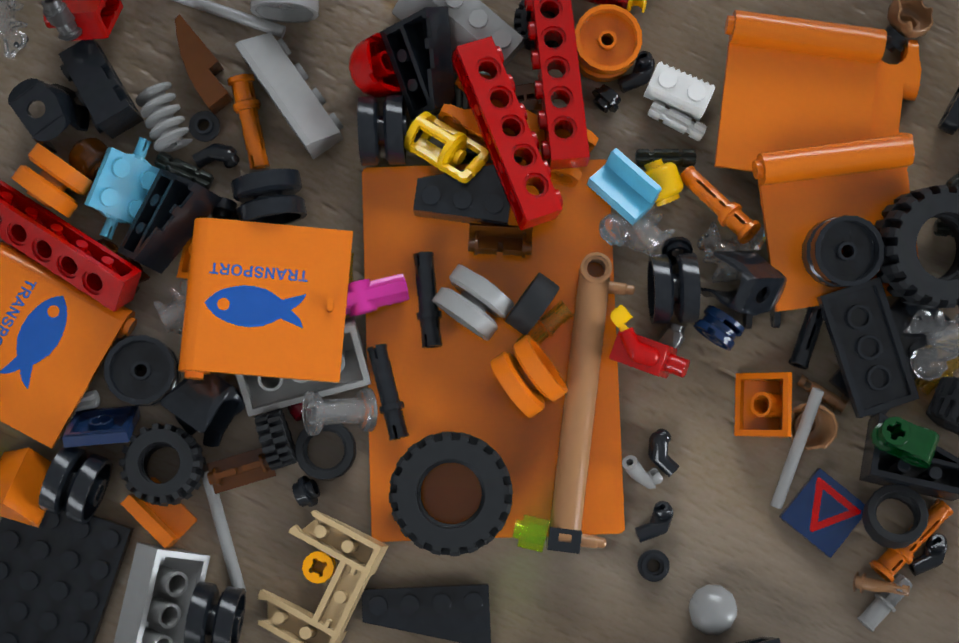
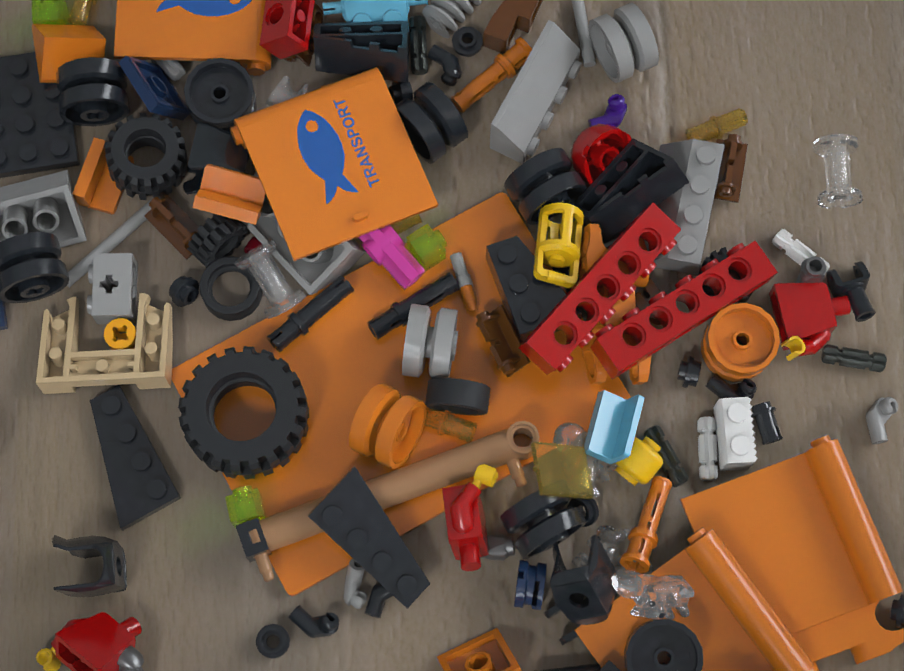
camera: 60 degrees right, 10 degrees down
none -> light grey brick [87,253,138,324]
none -> orange panel [192,164,266,225]
none -> black wing [308,466,430,609]
none -> clear neon green plate [406,223,447,272]
none -> light grey piece [450,252,477,311]
none -> clear yellow piece [531,442,594,499]
none -> dark purple arm [588,94,627,127]
none -> clear animal [611,570,694,620]
none -> black pin [751,401,783,445]

